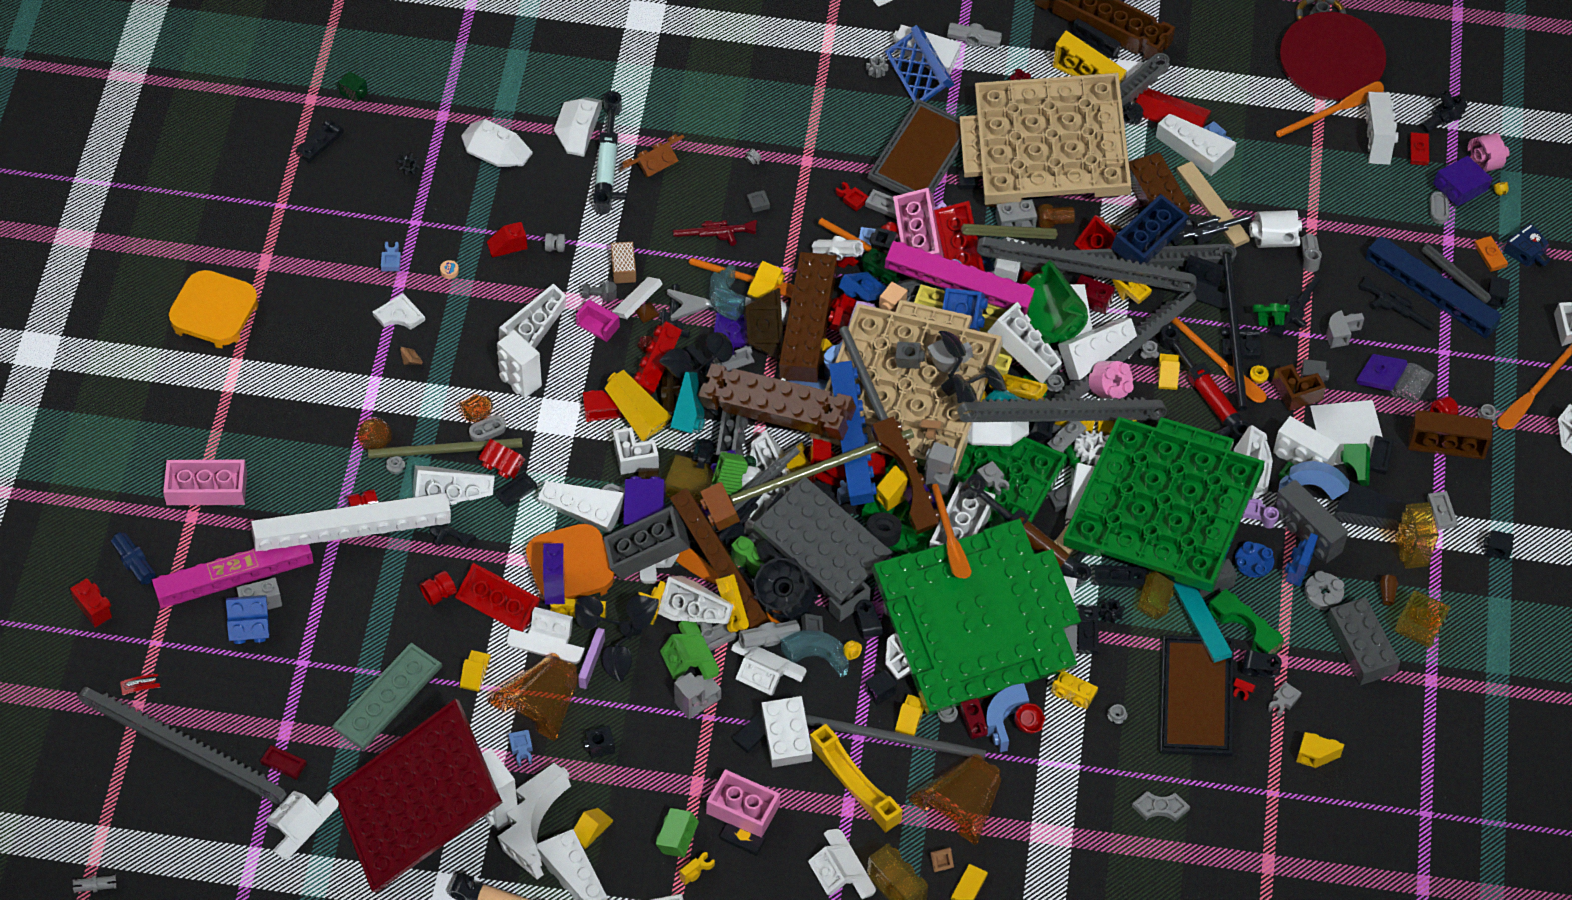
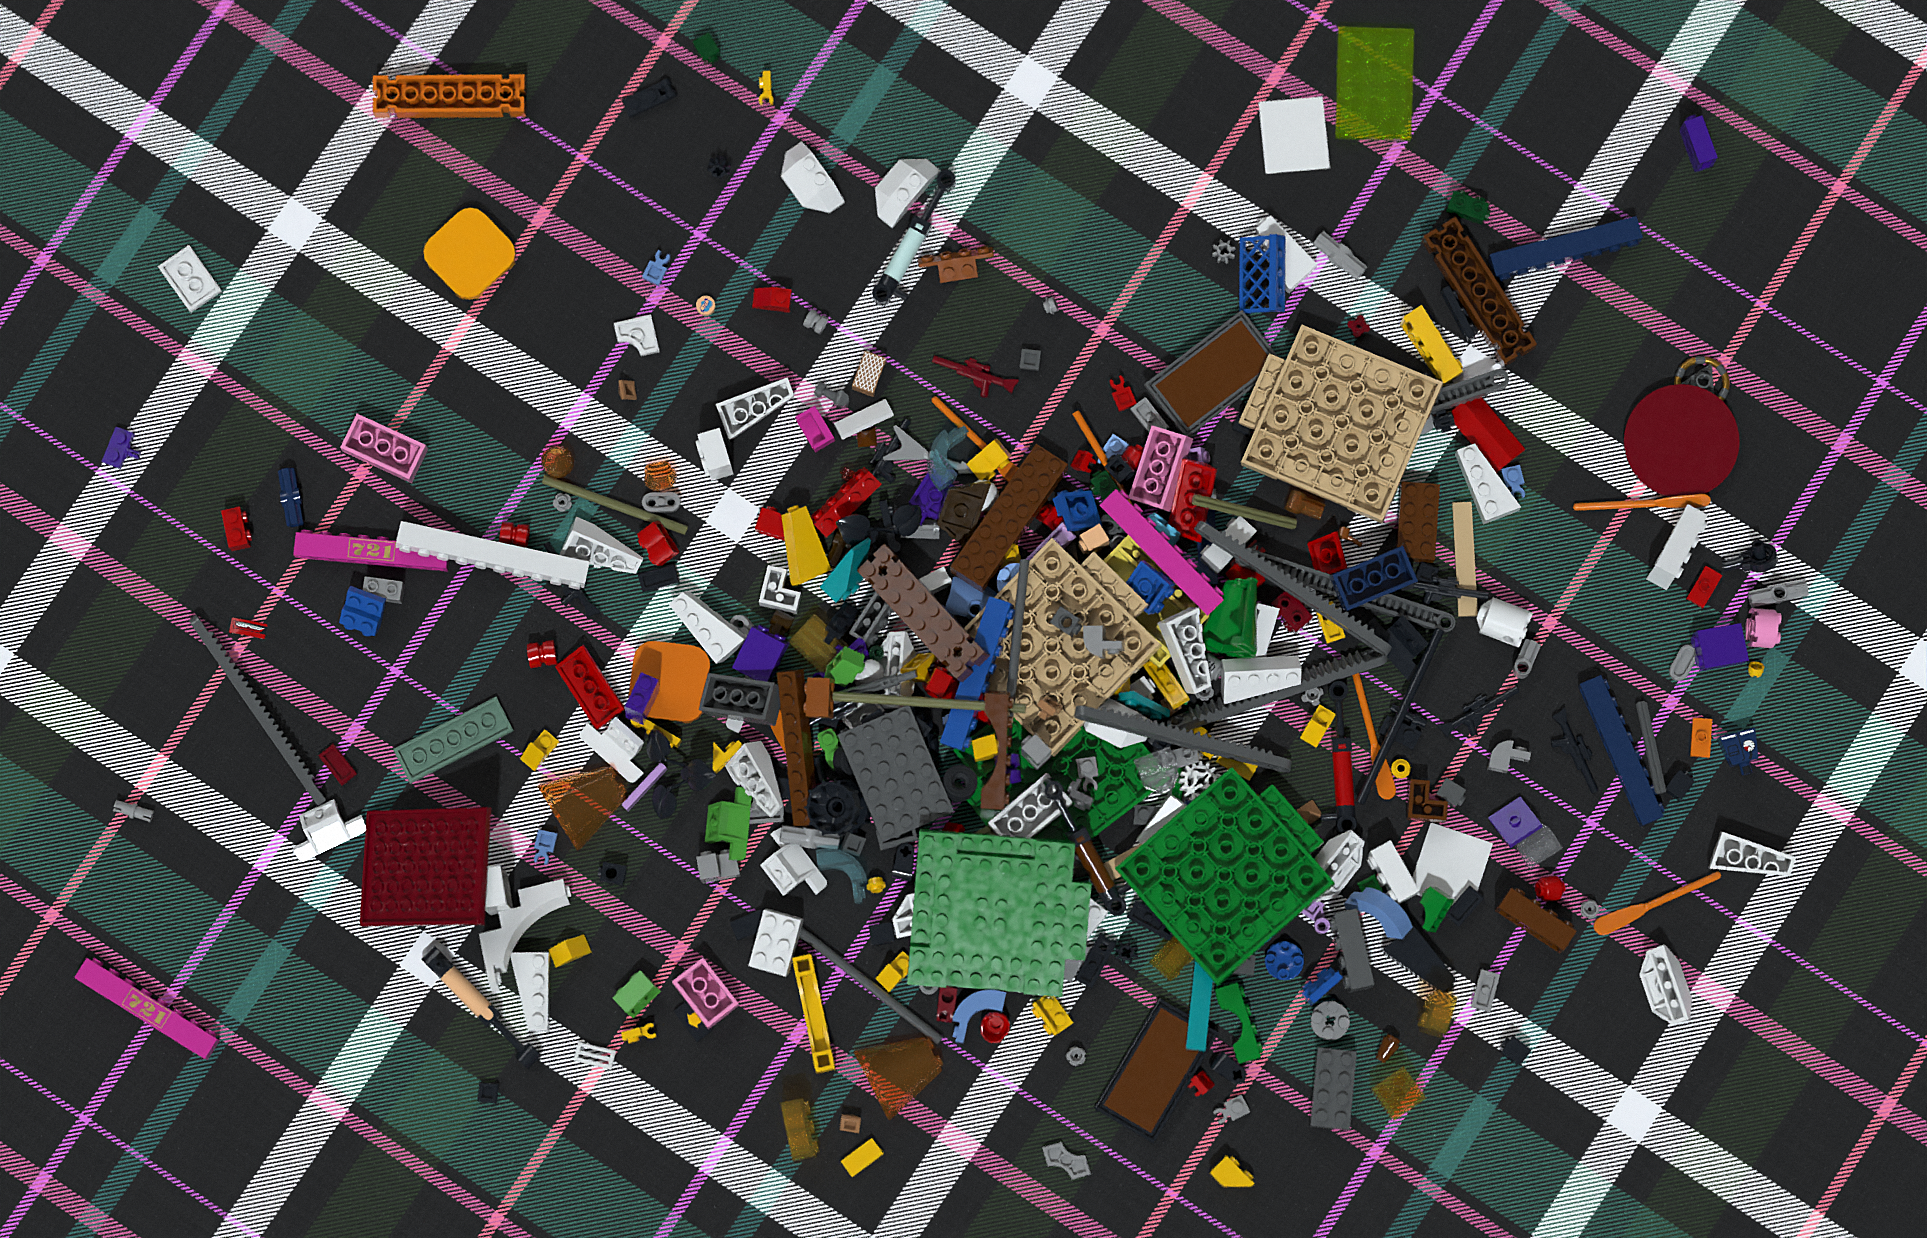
camera: 30 degrees right, 25 degrees up
yellow plate [716,574,749,633] -> none
white plate [808,829,876,899] -> none
white piece [812,236,864,260] -> none
red bracket [828,306,851,332] -> none
orange piece [931,484,971,578] -> none
black plant [938,331,1007,403] -> none
light grey brick [995,199,1037,227] -> none
bright pink brick [1089,361,1133,399] -> none
green plate [1253,303,1290,327] -> none
none -> orange brick [373,74,526,118]
none -> yellow plate [759,71,773,106]
none -> flat silver bracket [1067,778,1093,811]
none -> clear slope [1134,747,1179,793]
none -> light grey piece [1748,579,1809,608]

